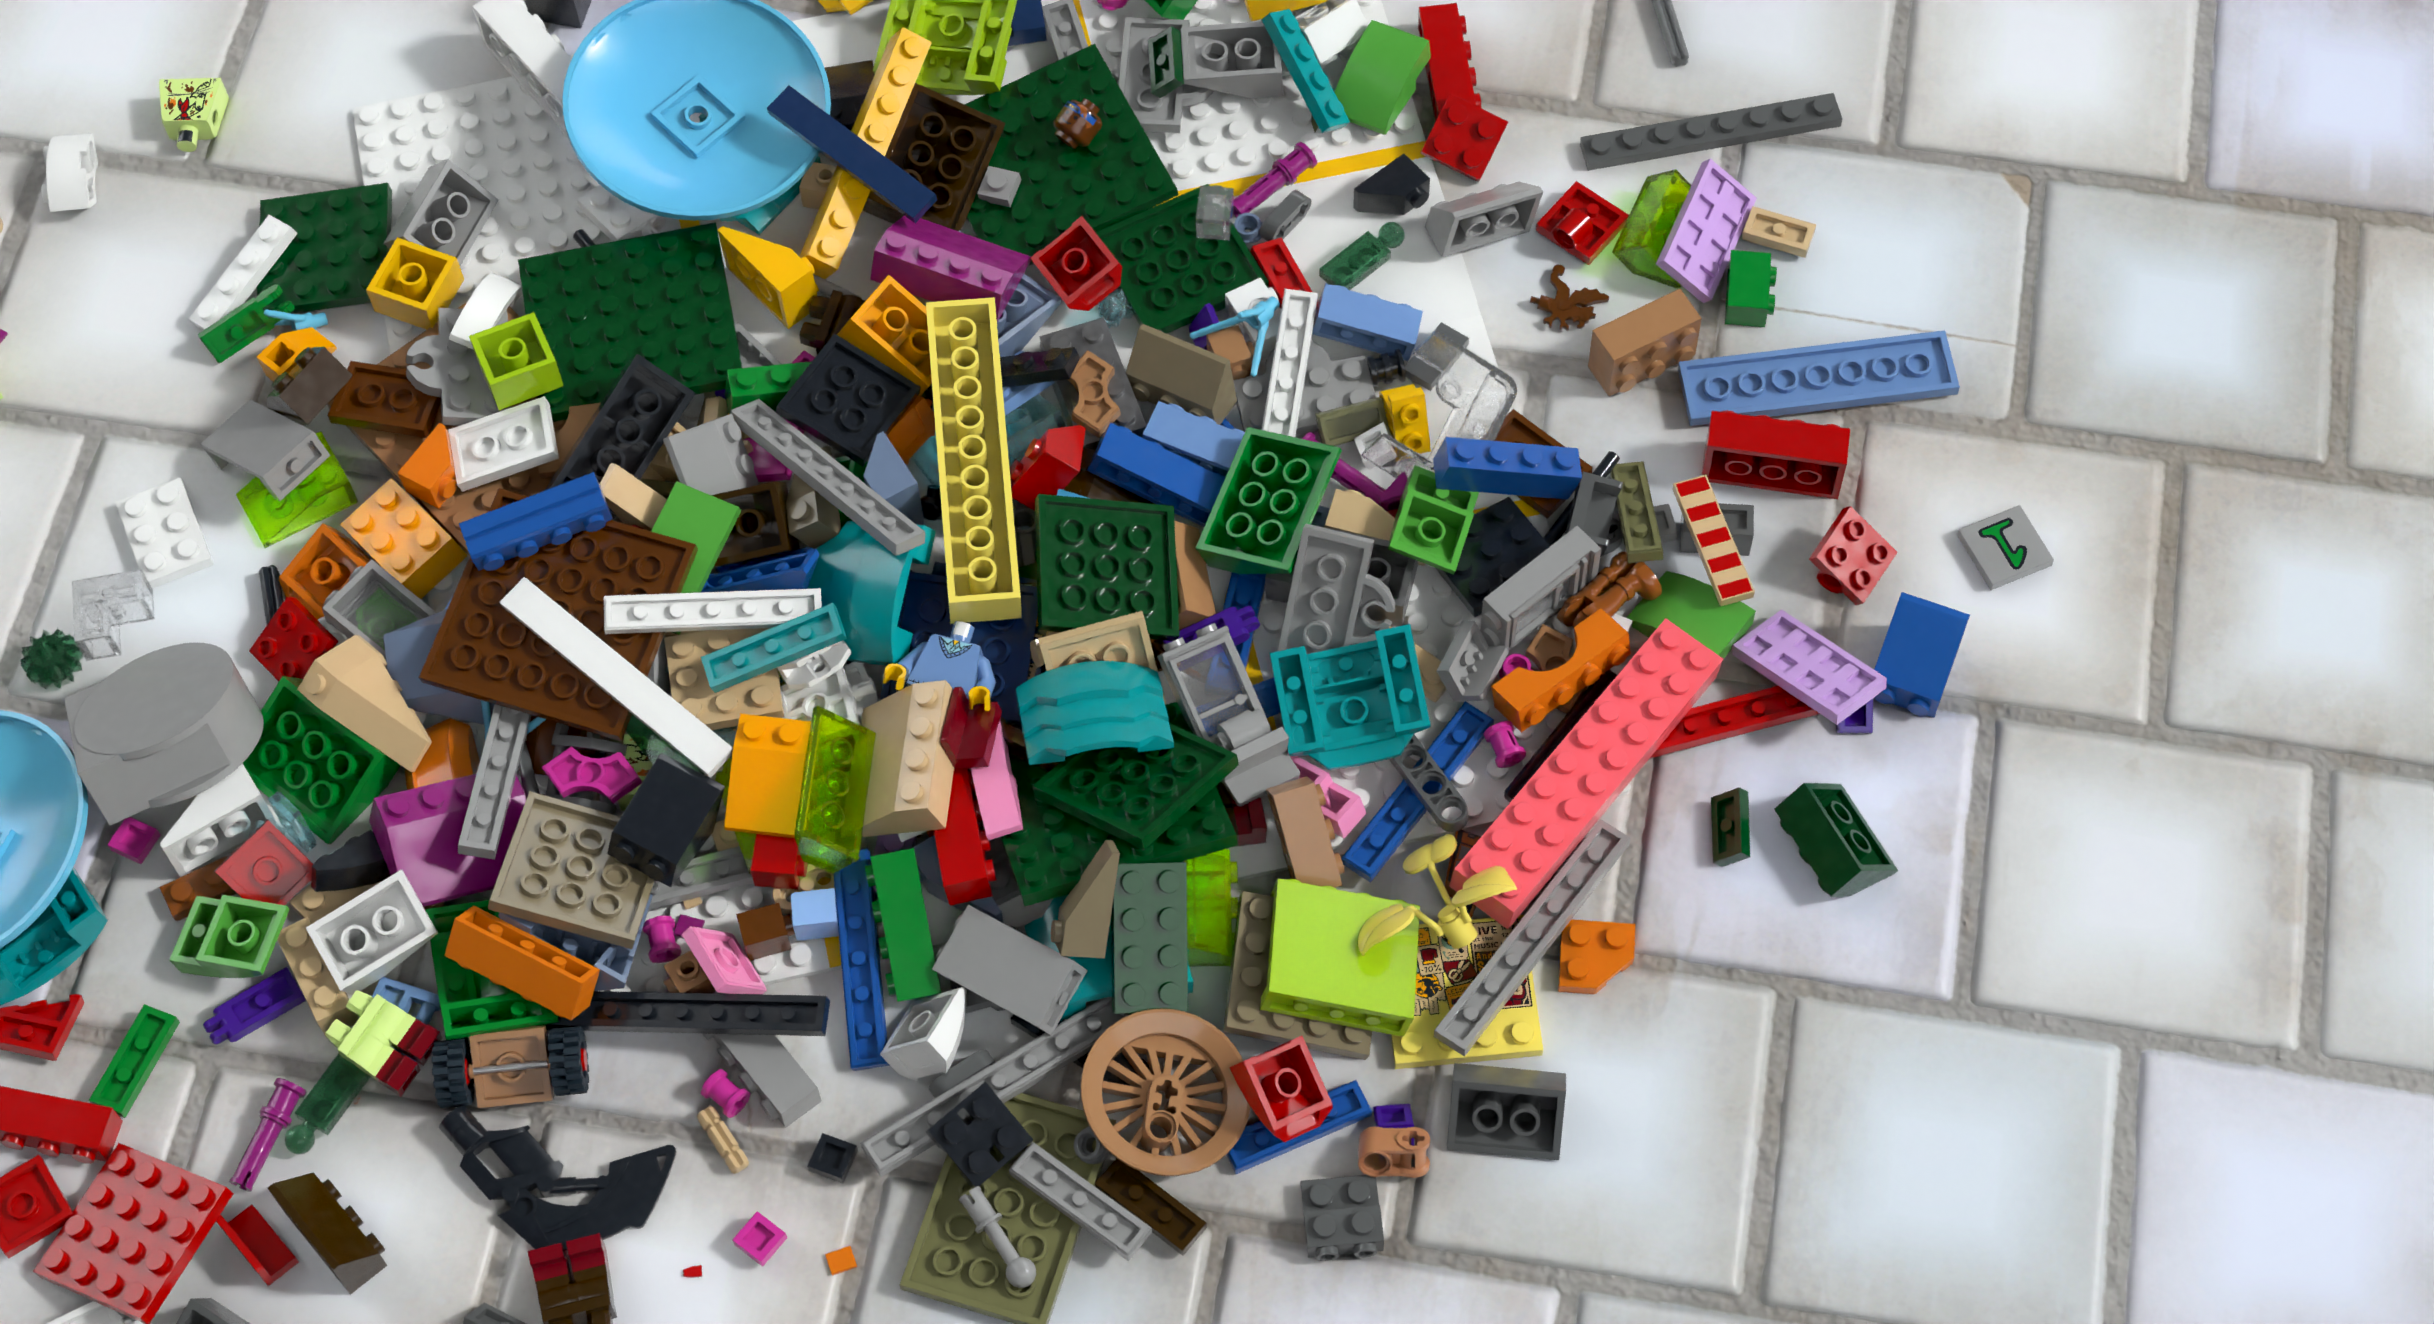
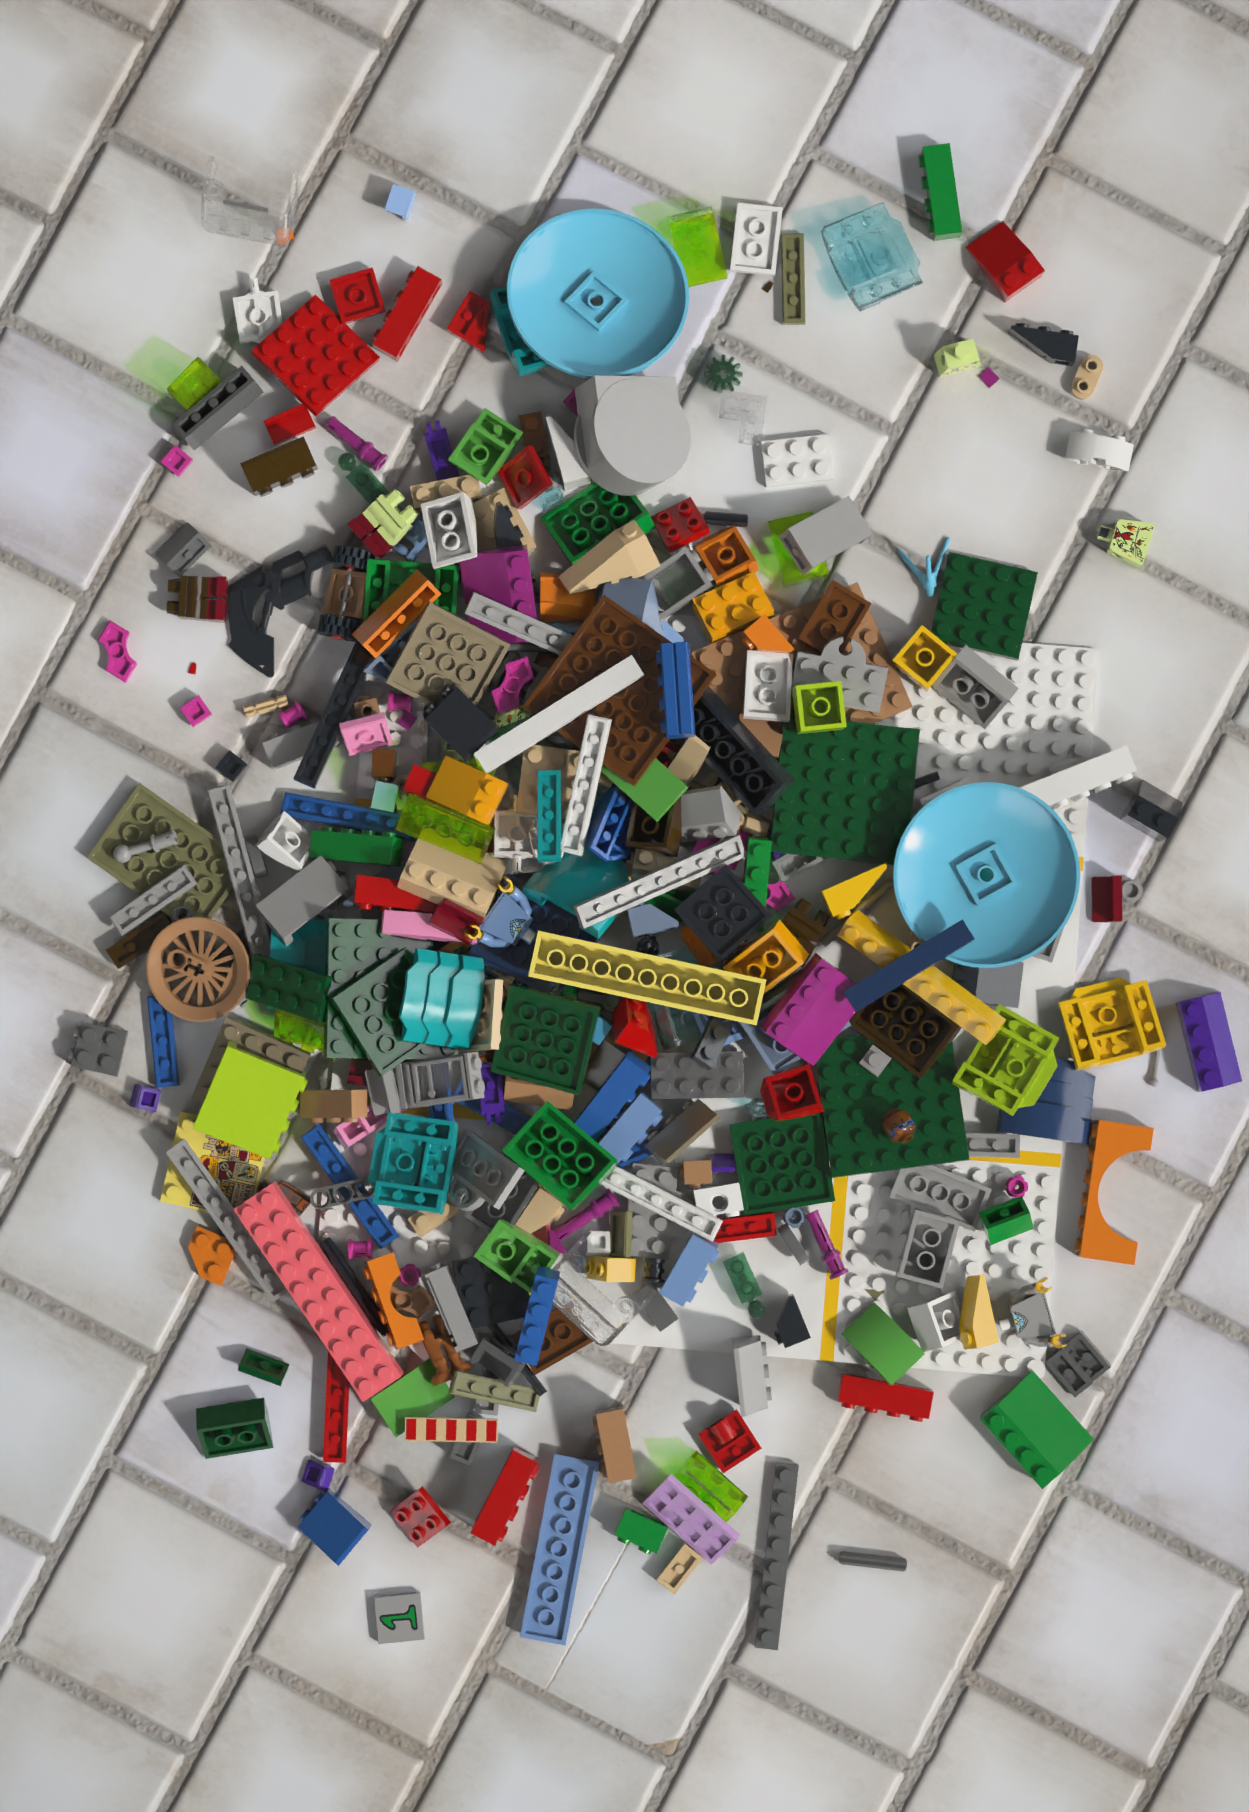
camera: 105 degrees right, 25 degrees up
green plate [89,1004,180,1118] -> none
white plate [189,215,298,330] -> none
green hinge [198,284,295,363] -> none
light orange slope [257,327,337,382] -> none
dark brown slope [267,347,353,425] -> none
white slope [449,273,522,350] -> none
orange window [825,1246,857,1276] -> none
black brick [926,1082,1033,1189] -> none
dark tan slope [1051,840,1120,958] -> none
medium nougat tile [1067,350,1121,438] -> none
dark green plate [1148,26,1184,98] -> none
medium azure plant [1190,296,1280,377] -> none
clear brick [1196,185,1234,240] -> none
light grey brick [1214,709,1271,751] -> none
red slope [1229,1036,1333,1142] -> none
teal plate [1262,9,1350,133] -> none
light yellow plant [1358,834,1517,956] -> none
nougat piece [1358,1126,1430,1178] -> none
red plate [1420,93,1508,182] -> none
light grey bracket [1437,621,1509,701] -> none
dark grey slope [1447,1063,1566,1160] -> none
reddish brown piece [1530,264,1609,331] -> none
lavender plate [1732,609,1887,725] -> none

